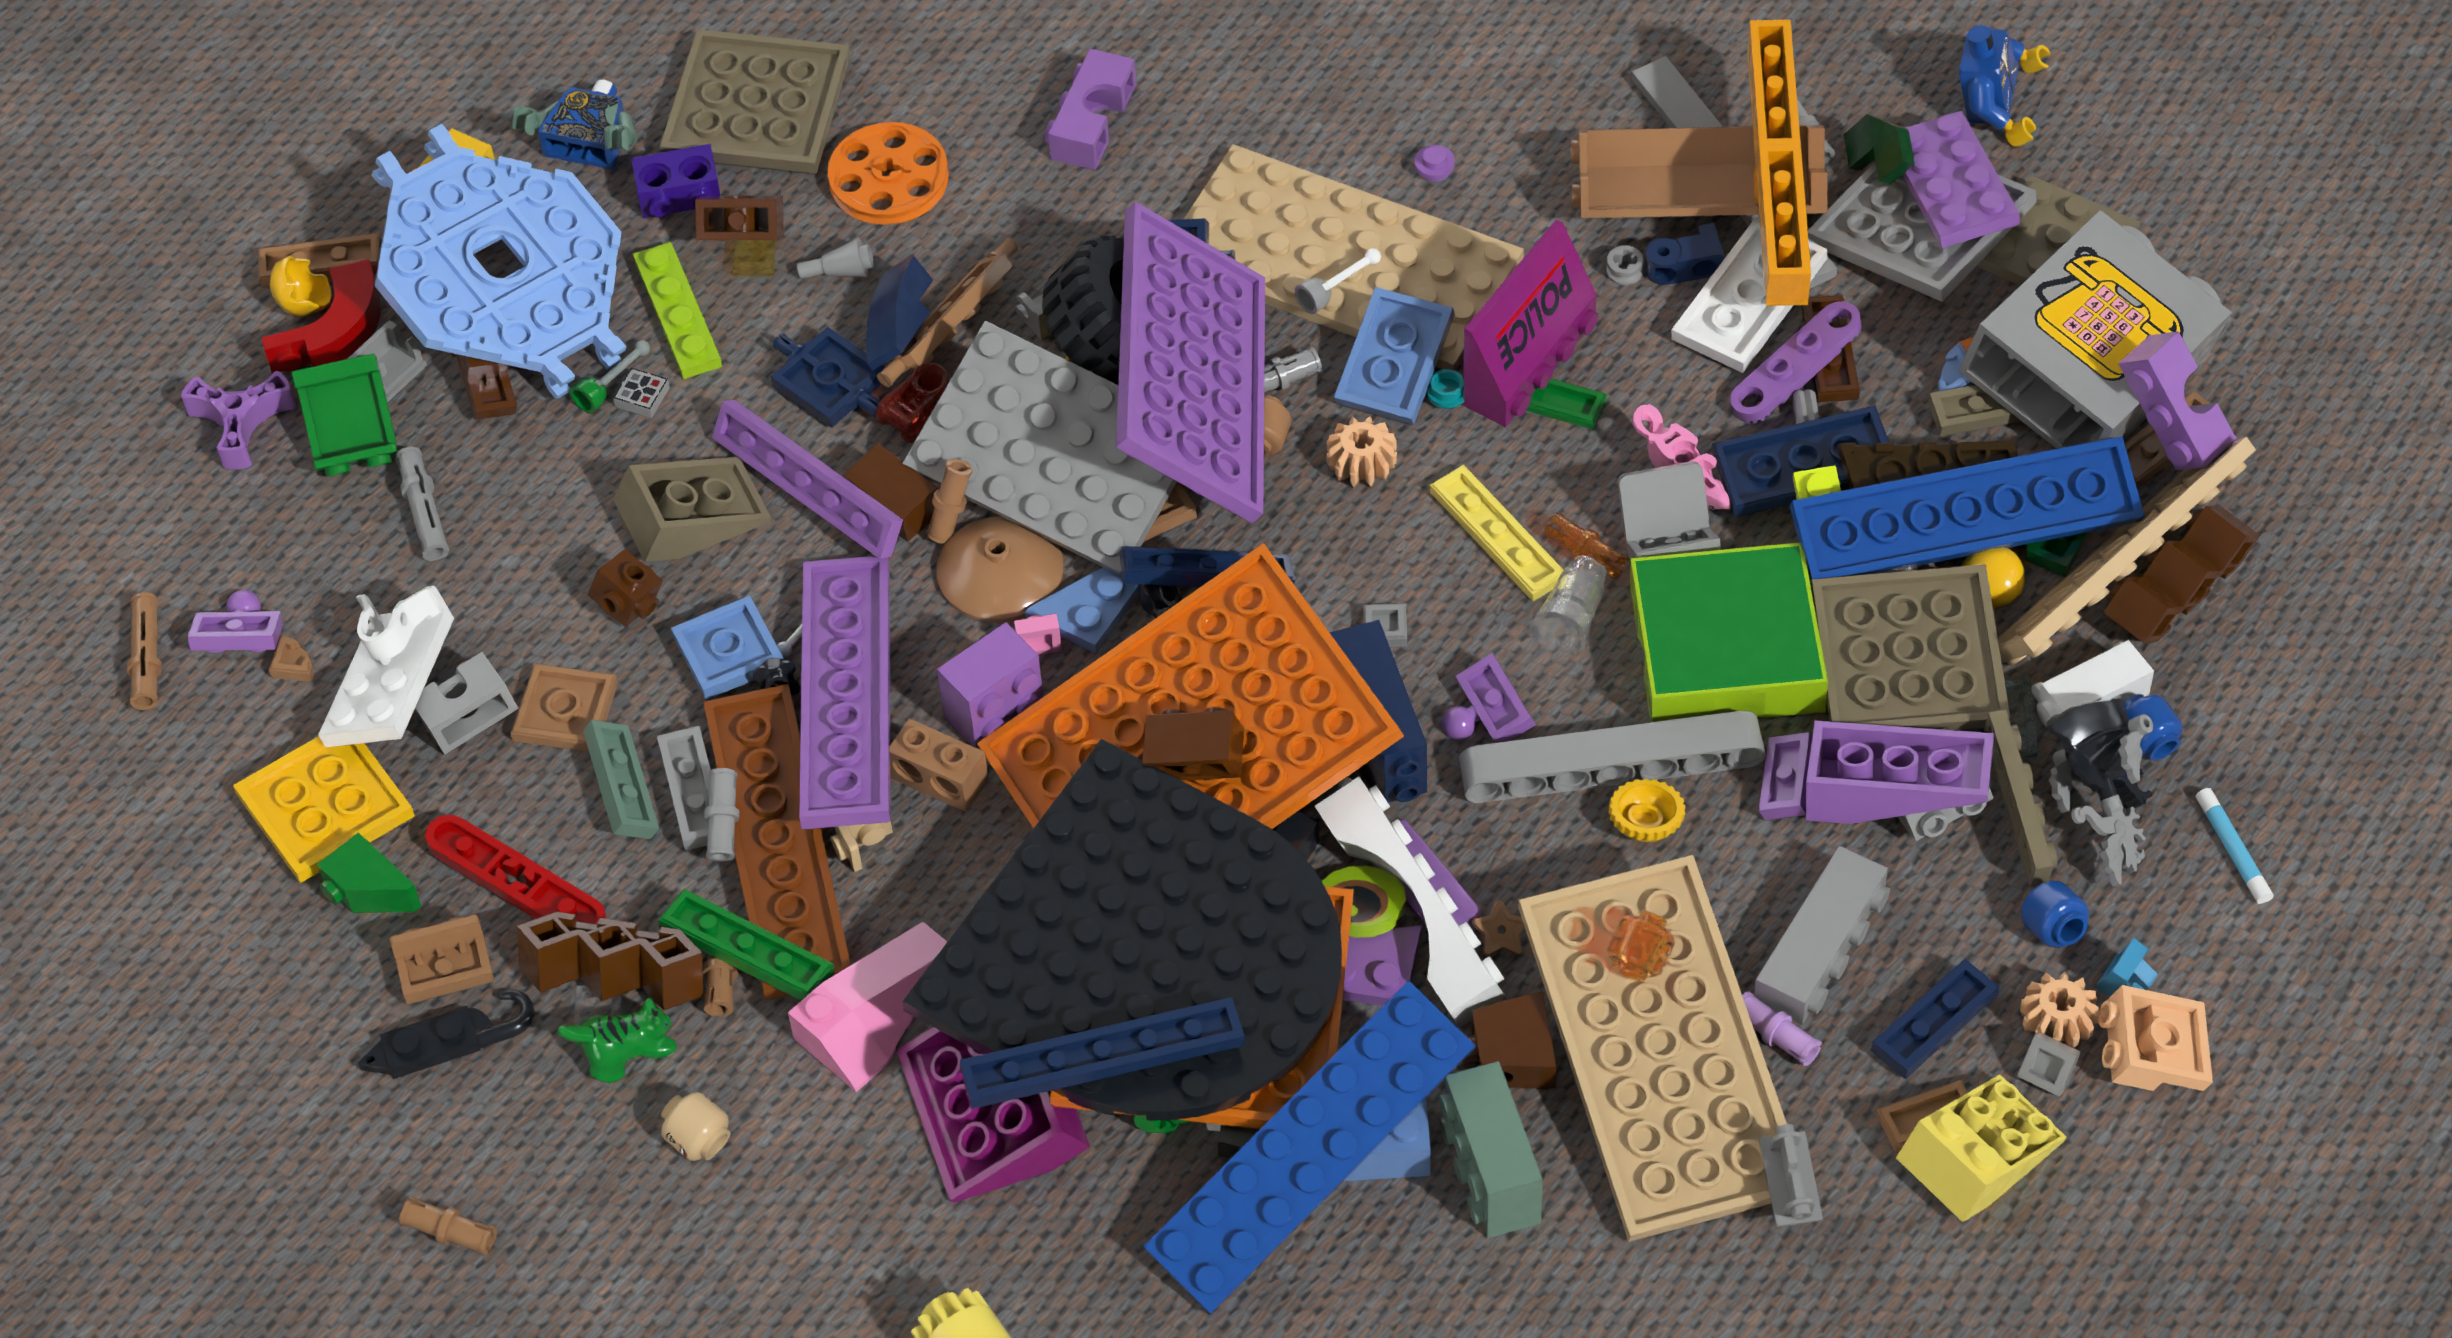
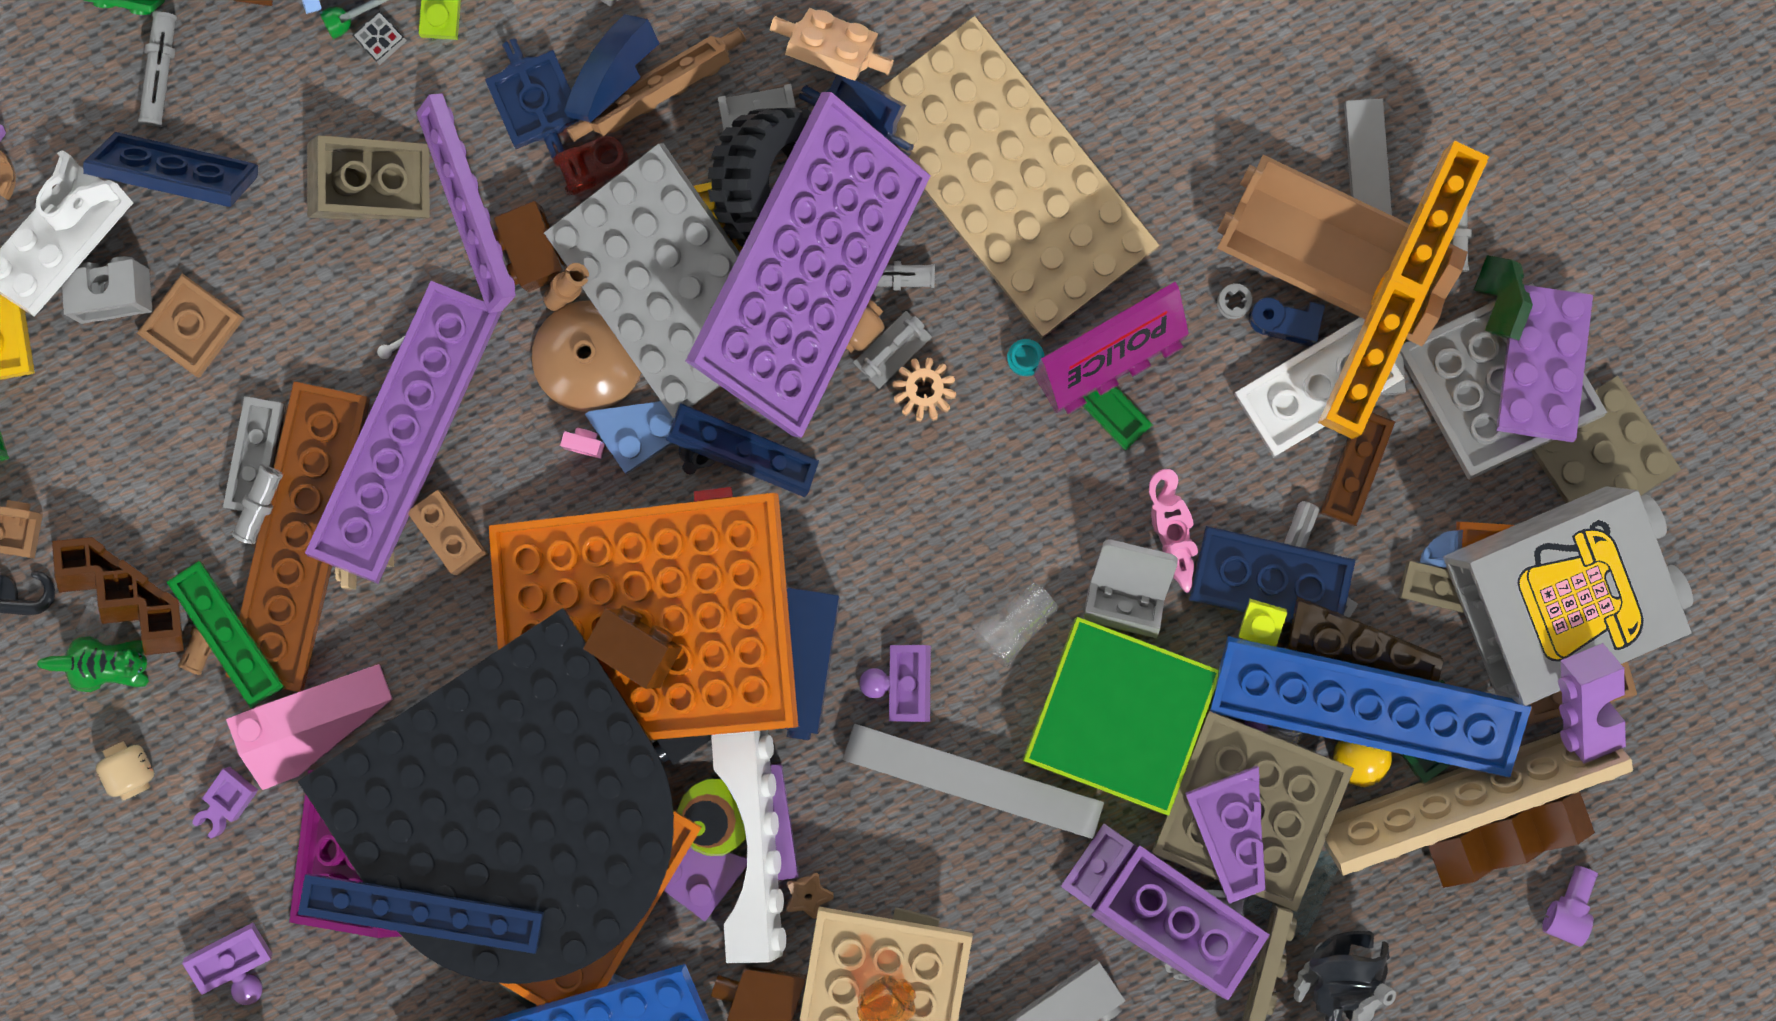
camera: 20 degrees right, 30 degrees up
red piece [425,815,607,925] -> none
sand green plate [583,720,659,839] -> none
reddish brown brick [588,549,663,627] -> none
medium blue plate [671,595,783,700] -> none
black plate [753,658,800,695] -> none
medium lavender brick [937,622,1044,749] -> none
hinge [1295,248,1381,314] -> none
medium blue plate [1334,287,1455,425] -> none
light grey tile [1363,604,1407,647] -> none
medium lavender plate [1415,145,1455,182] -> none
light yellow tile [1430,464,1567,602] -> none
clear orange pin [1544,513,1627,578] -> none
yellow hat [1608,778,1686,842] -> none
medium lavender plate [1730,301,1862,424] -> none
blue torso [1959,25,2050,146] -> none
white brick [2031,640,2154,727] -> none
blue head [2123,694,2183,761] -> none
none -> dark blue tile [83,132,258,207]
none -> medium lavender plate [182,923,272,1005]
none -> medium lavender plate [192,767,258,839]
none -> light nougat plate [770,8,894,81]
none -> light grey hinge [853,311,932,389]
none -> medium lavender wing [1185,765,1265,904]
none -> medium lavender pin [1542,866,1598,947]

